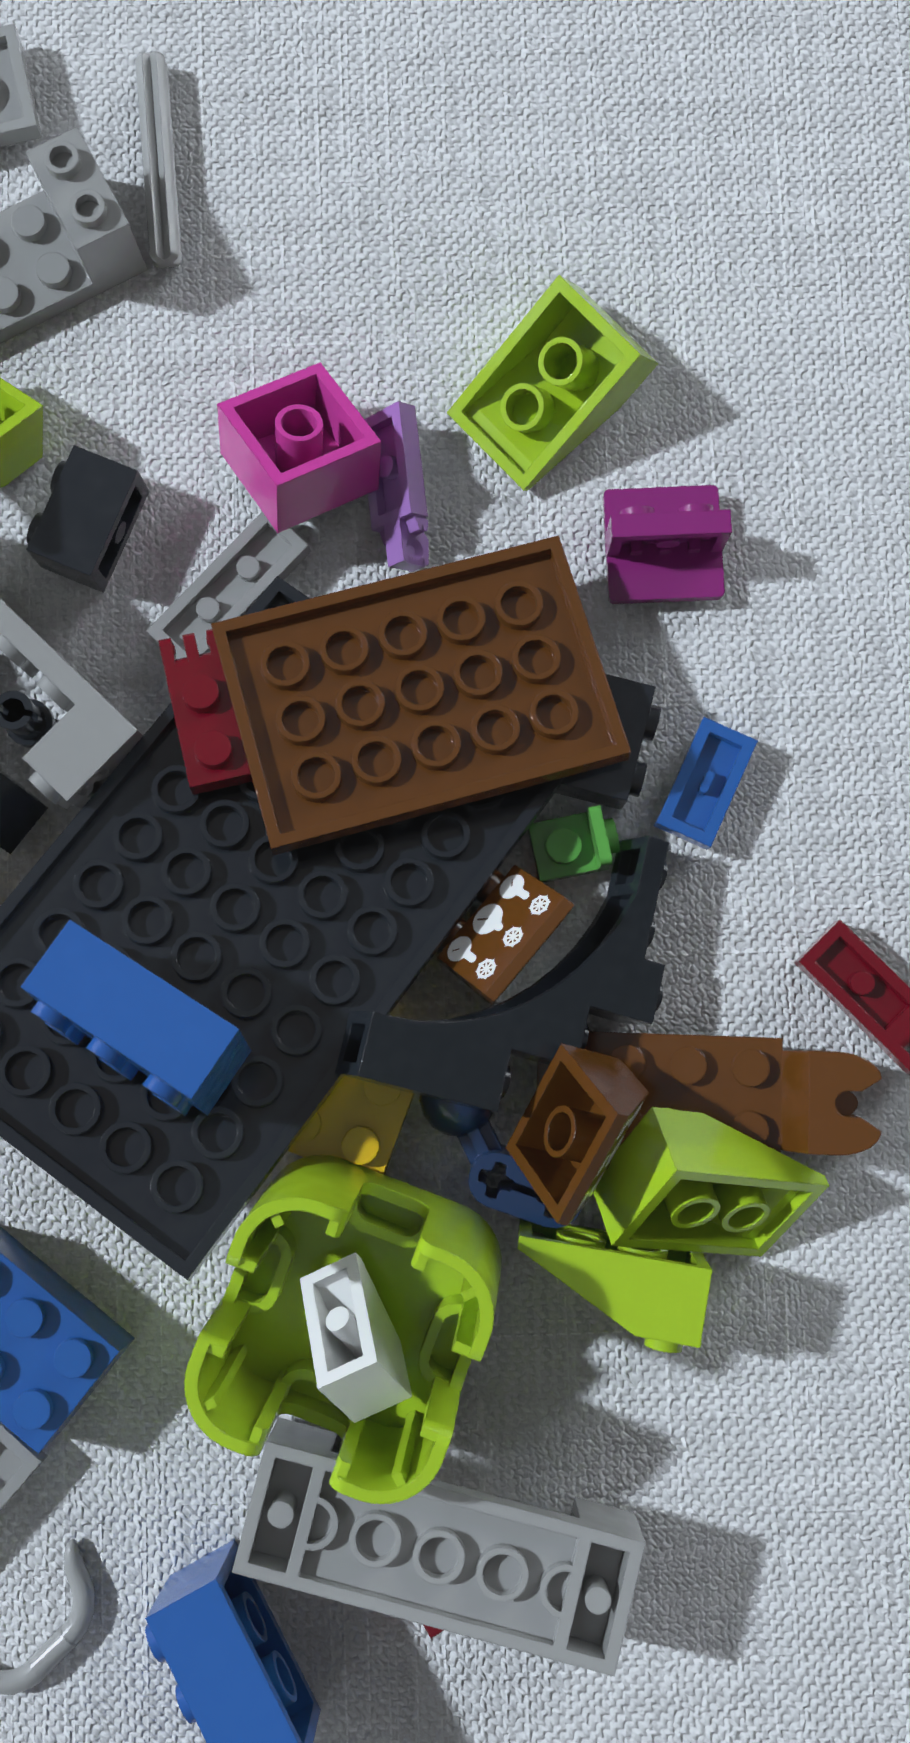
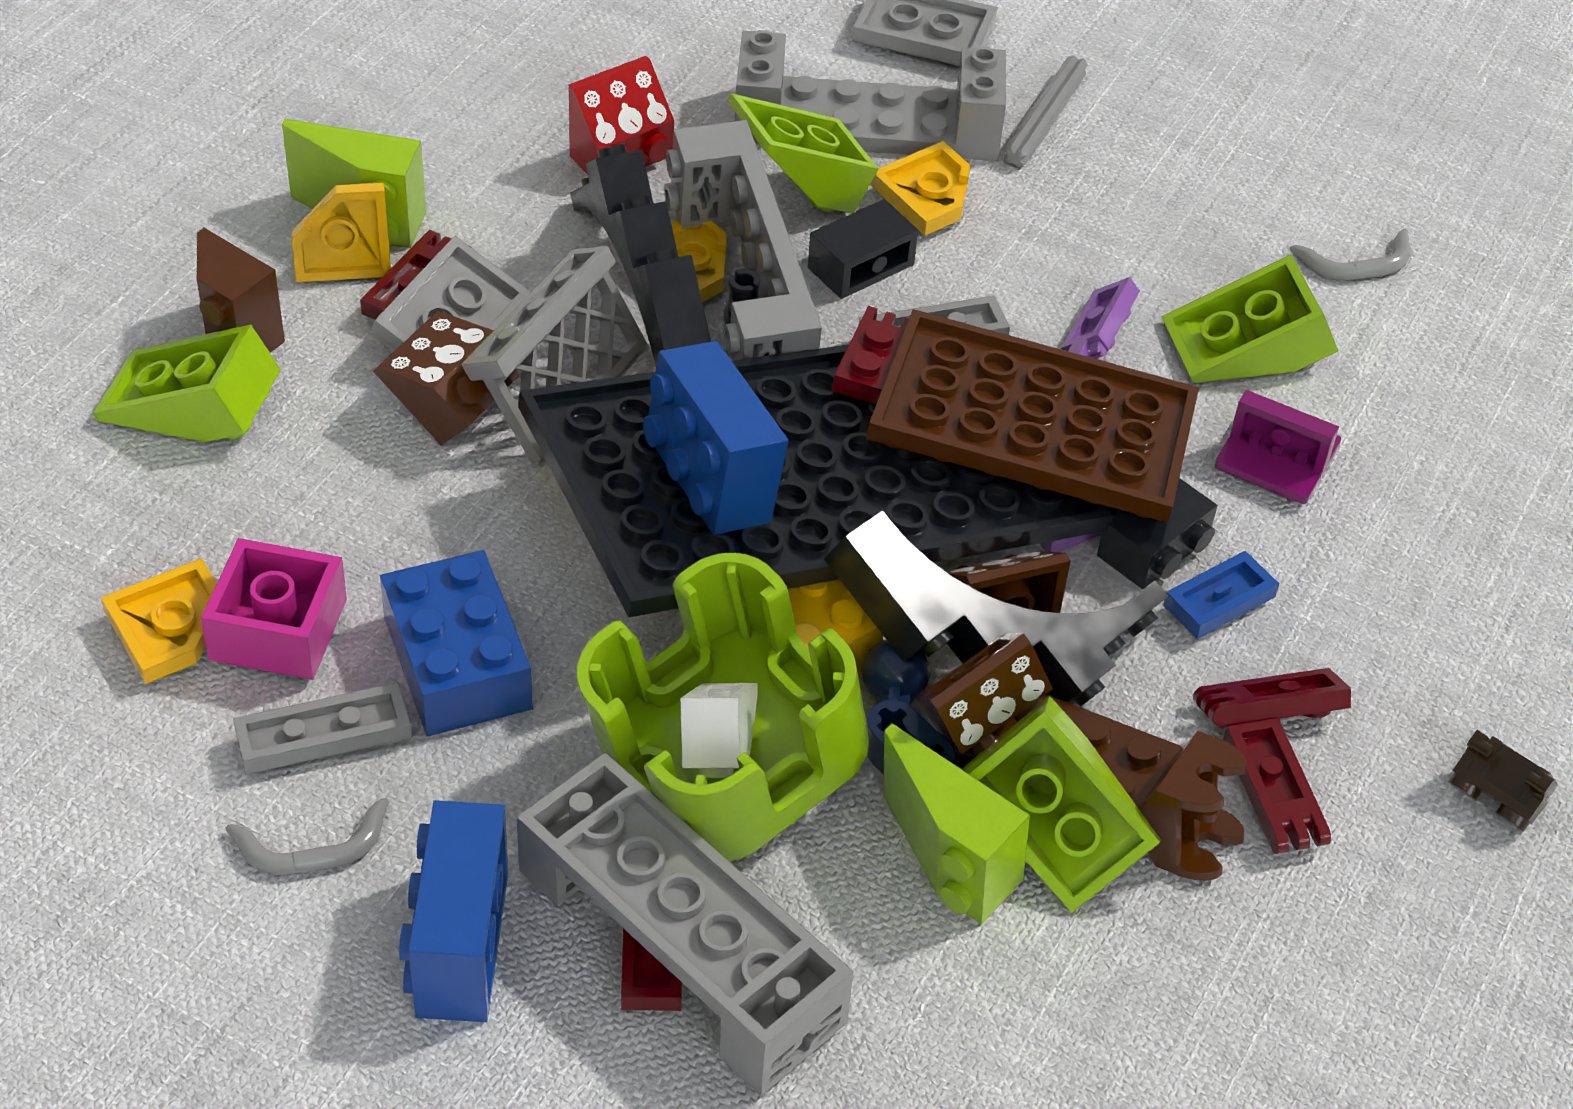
camera: 25 degrees right, 35 degrees down
dark pink brick [217,362,381,533] -> none
bright green bracket [528,805,620,883] -> none
none -> yellow plate [870,141,970,236]
none -> dark red hinge [1193,668,1351,727]
none -> light grey animal [1290,229,1411,281]

